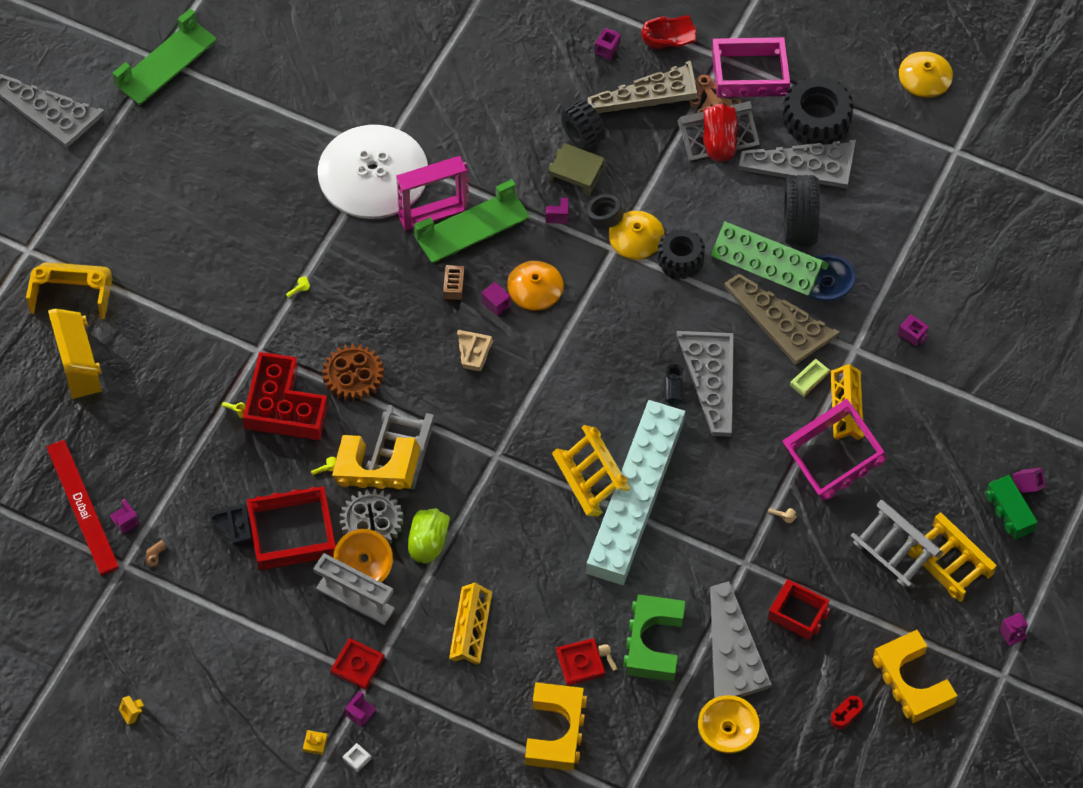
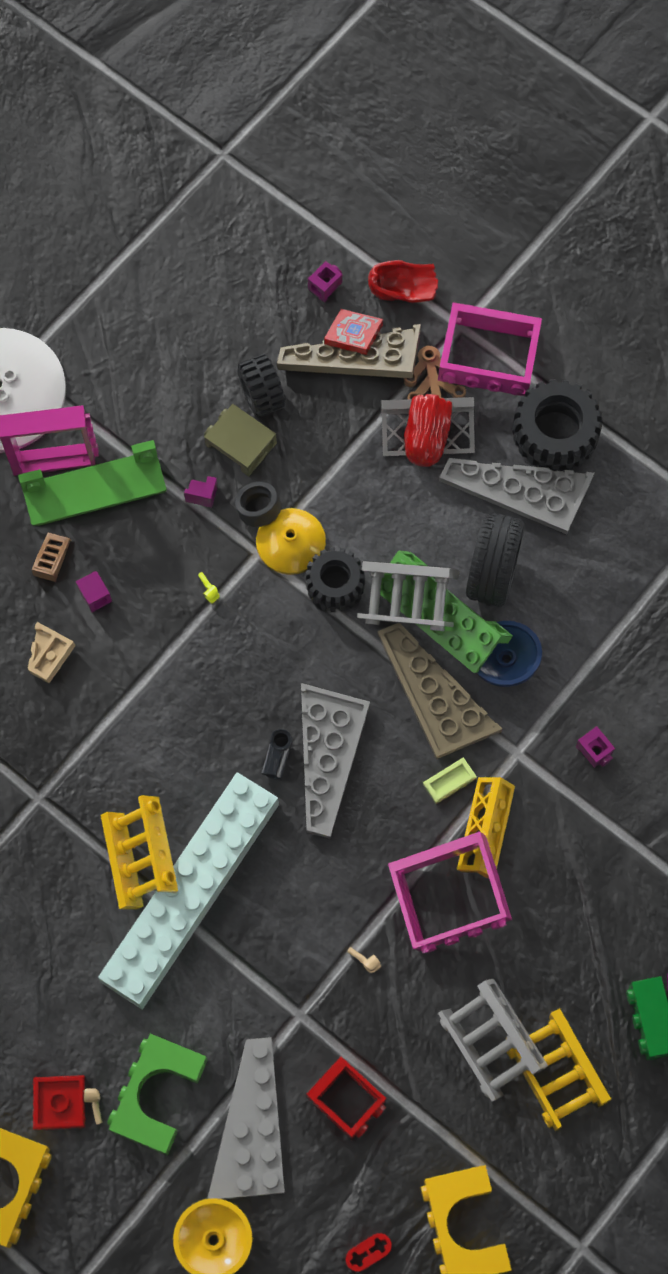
camera: 15 degrees right, 10 degrees up
light orange dish [507,261,563,311] -> none
magenta brick [1000,612,1028,646] -> none
none -> neon yellow hand [198,572,220,604]
none -> tile [324,309,383,355]
none -> light grey fence [357,561,459,631]

